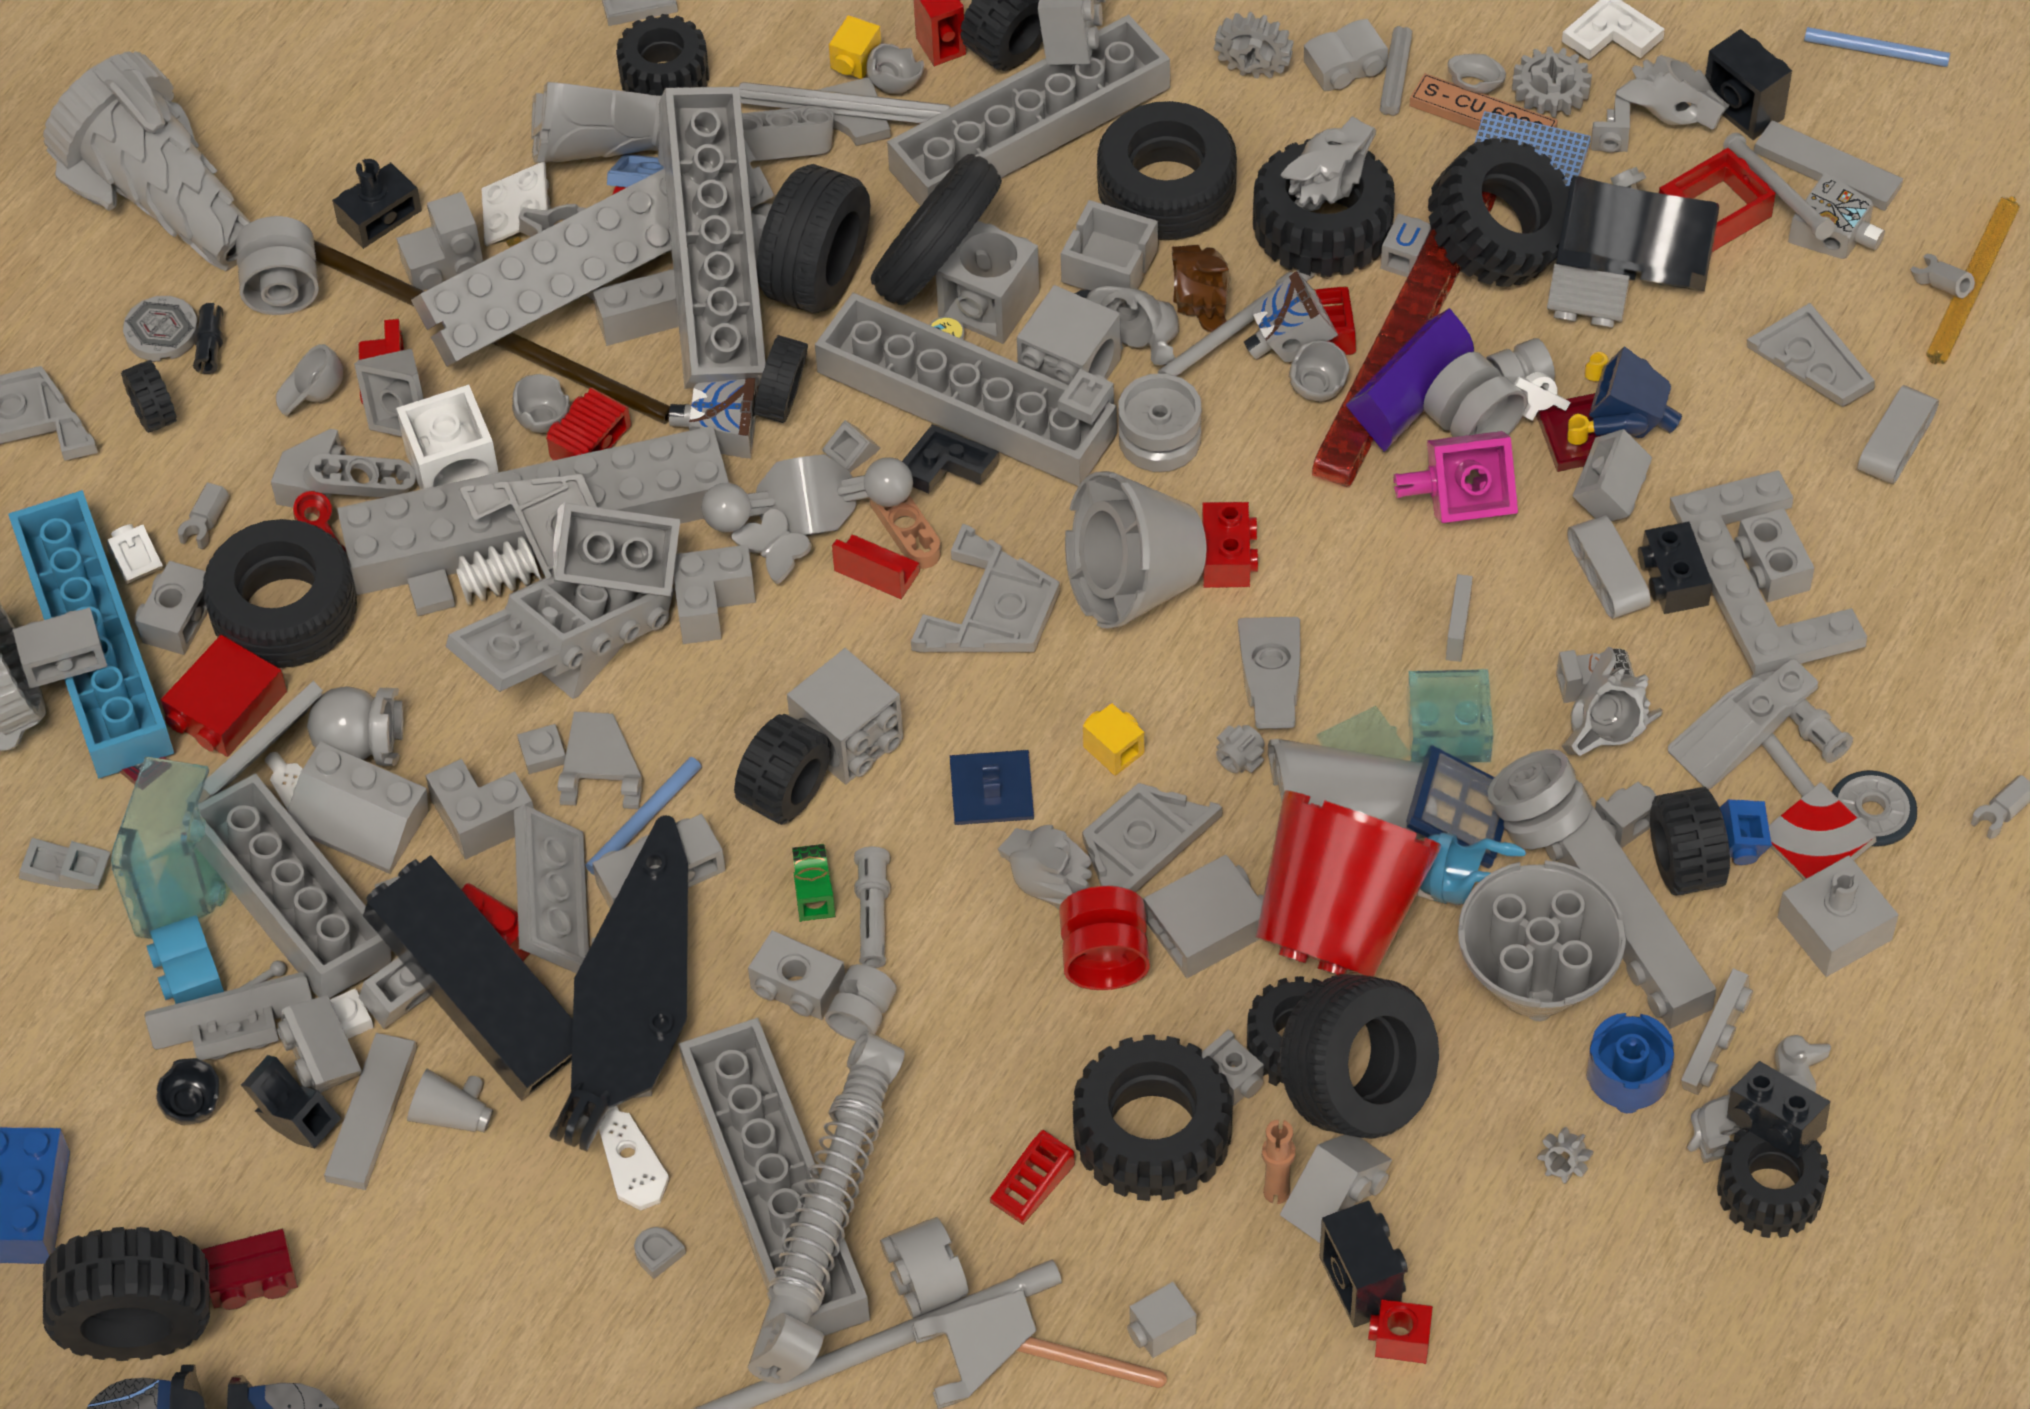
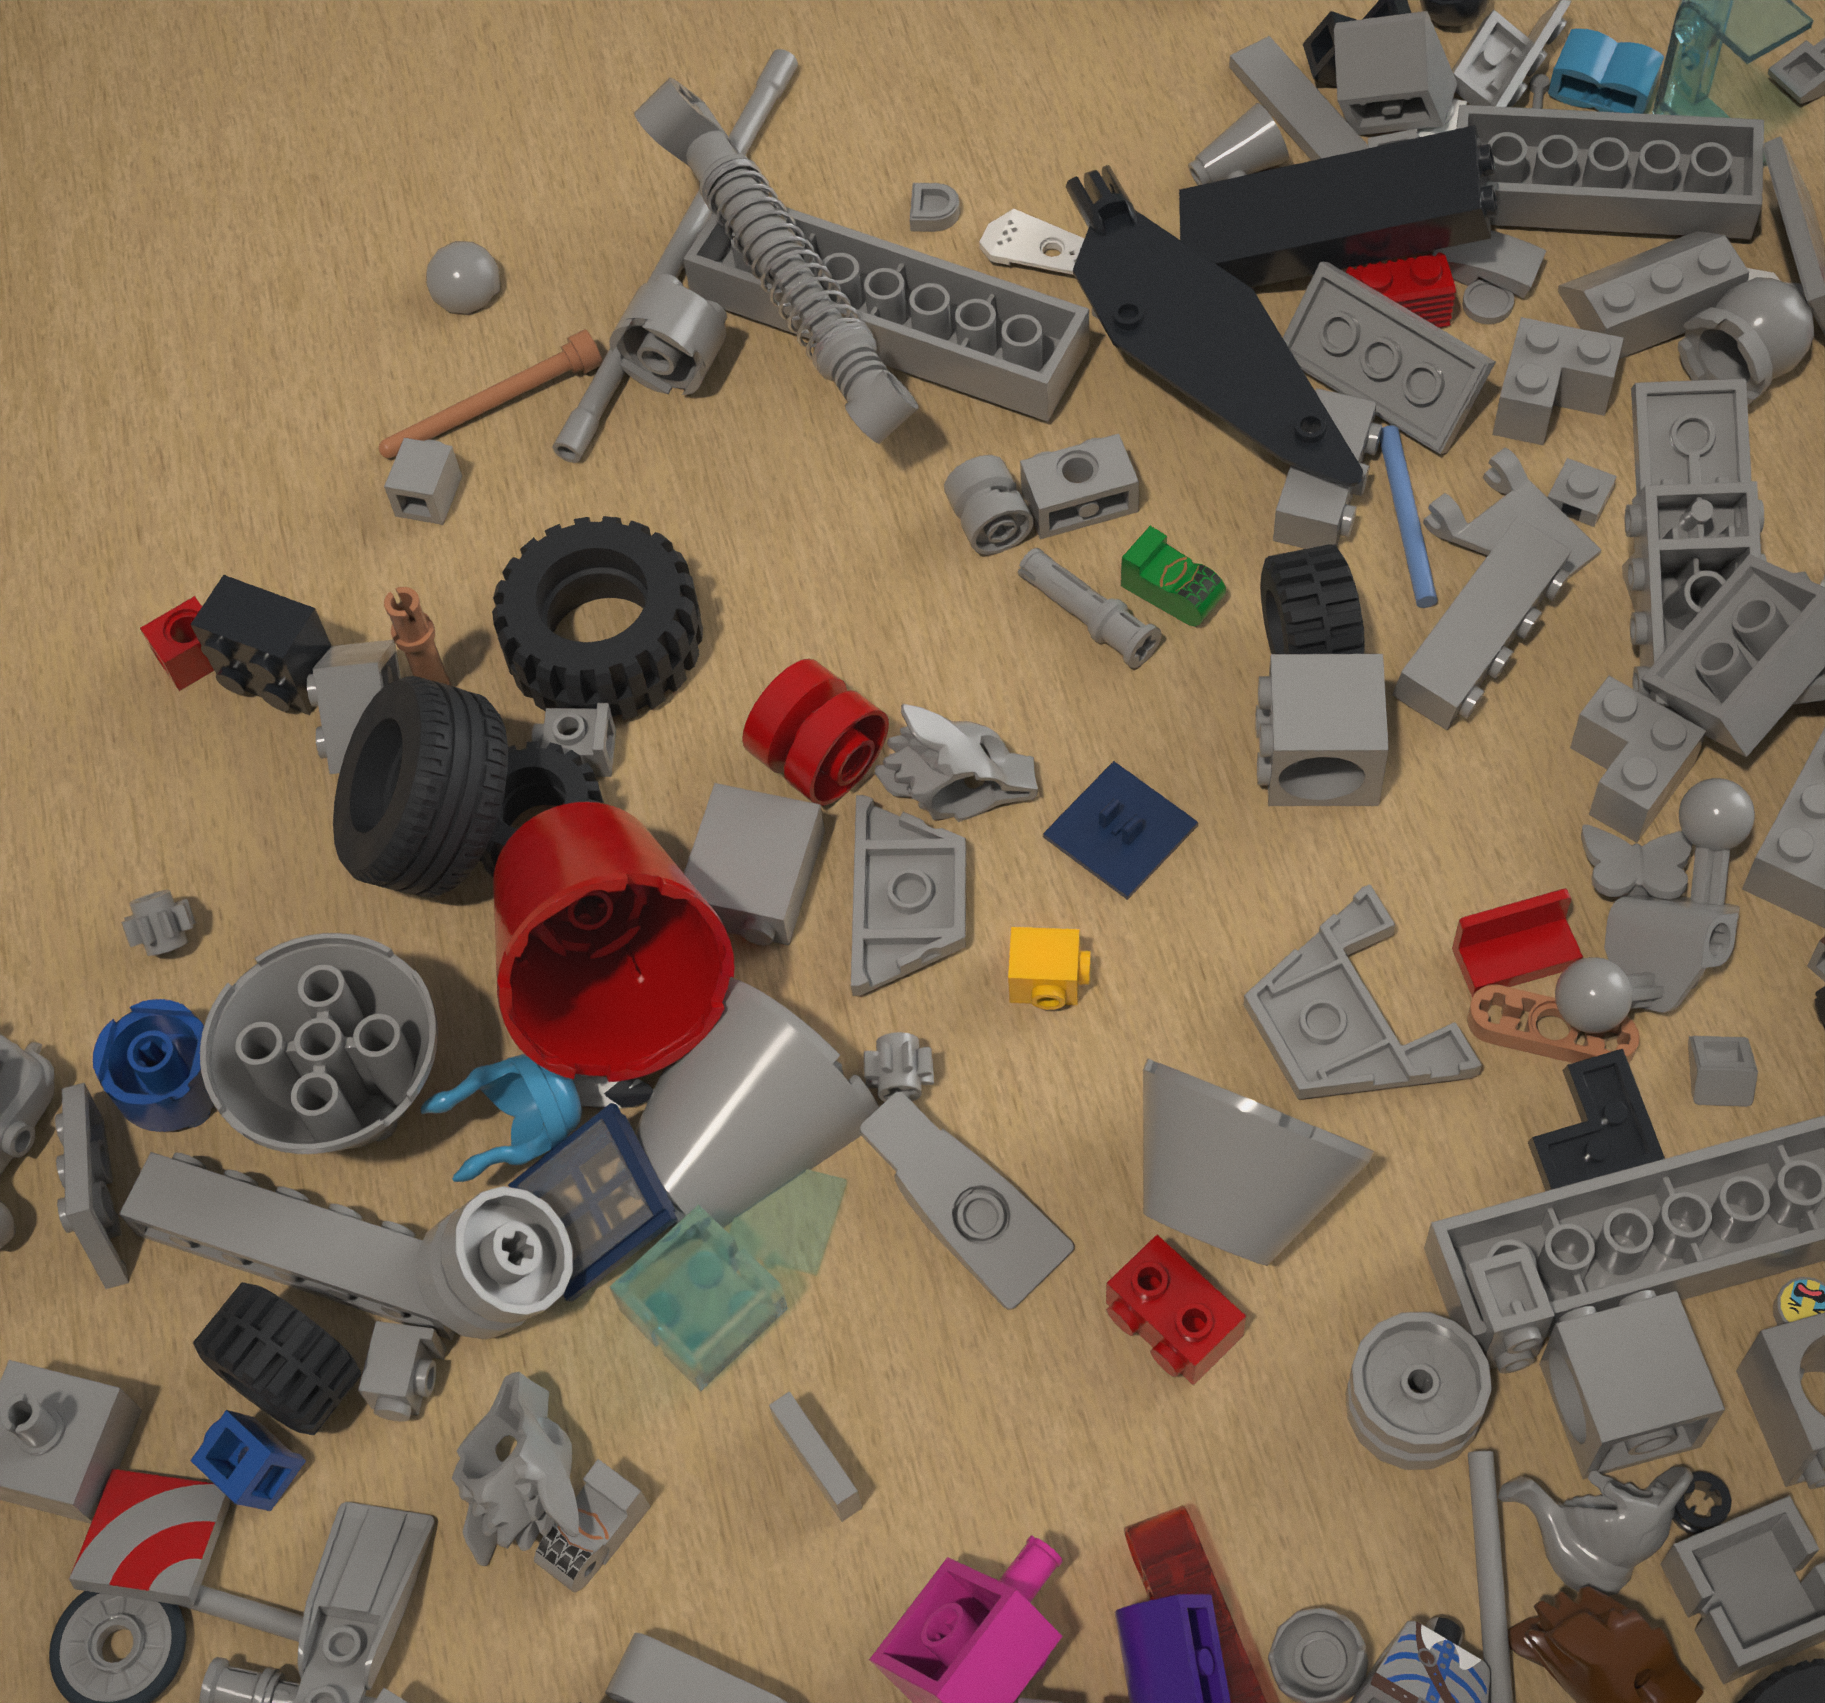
camera: 140 degrees right, 5 degrees up
light grey flag [911,1289,1036,1409] -> none
red slope [990,1130,1075,1225] -> none
none -> light grey brick [1392,516,1572,730]

